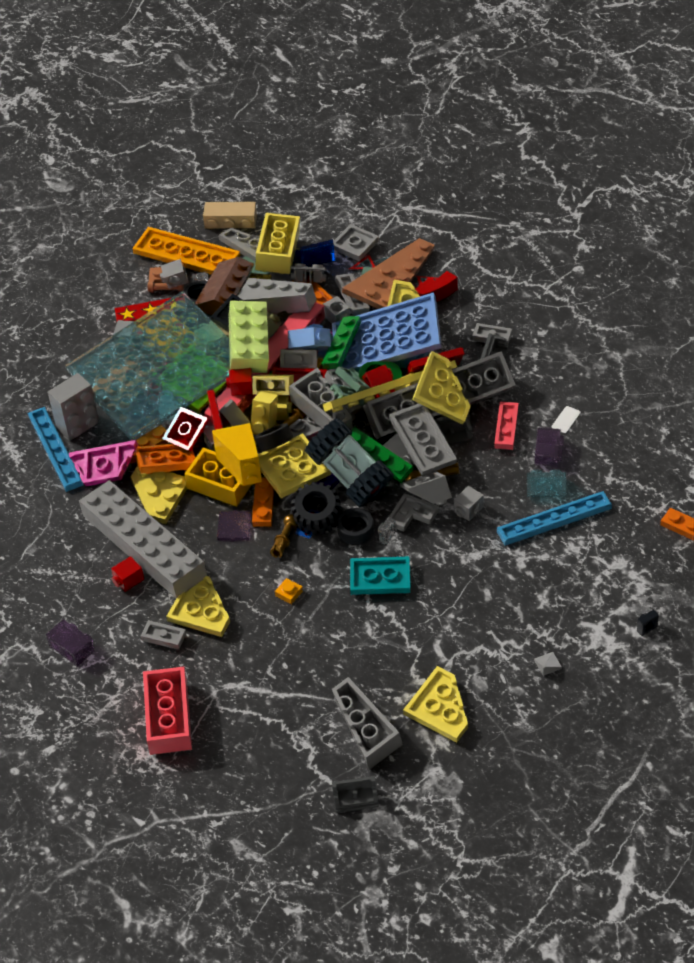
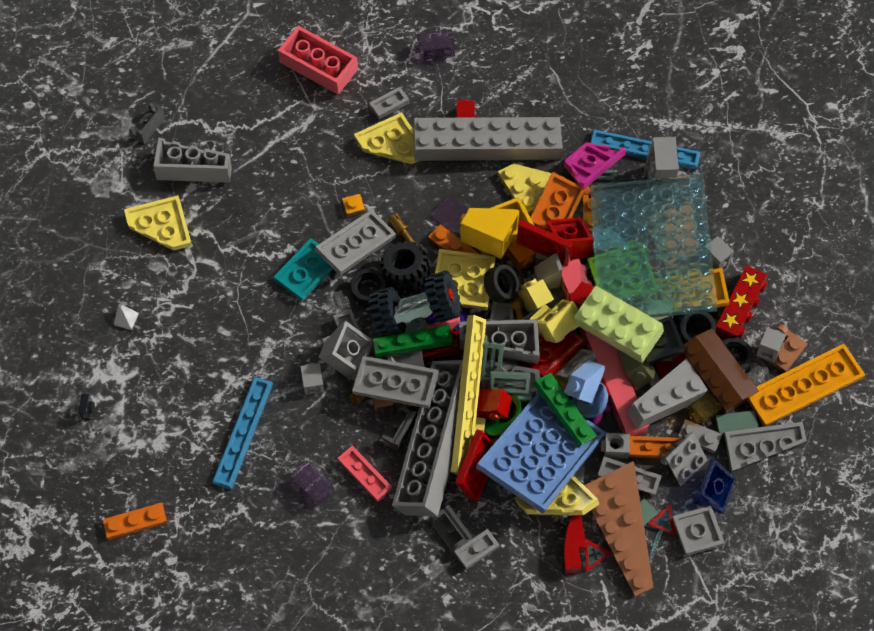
camera: 125 degrees right, 15 degrees up
tan brick [203,202,257,229] -> none
light yellow brick [255,213,300,274] -> none
light yellow plate [412,351,471,424] -> none
clear light blue bracket [527,470,566,497] -> none
white sticker [551,406,581,433] -> none
none -> light grey plate [315,210,396,276]

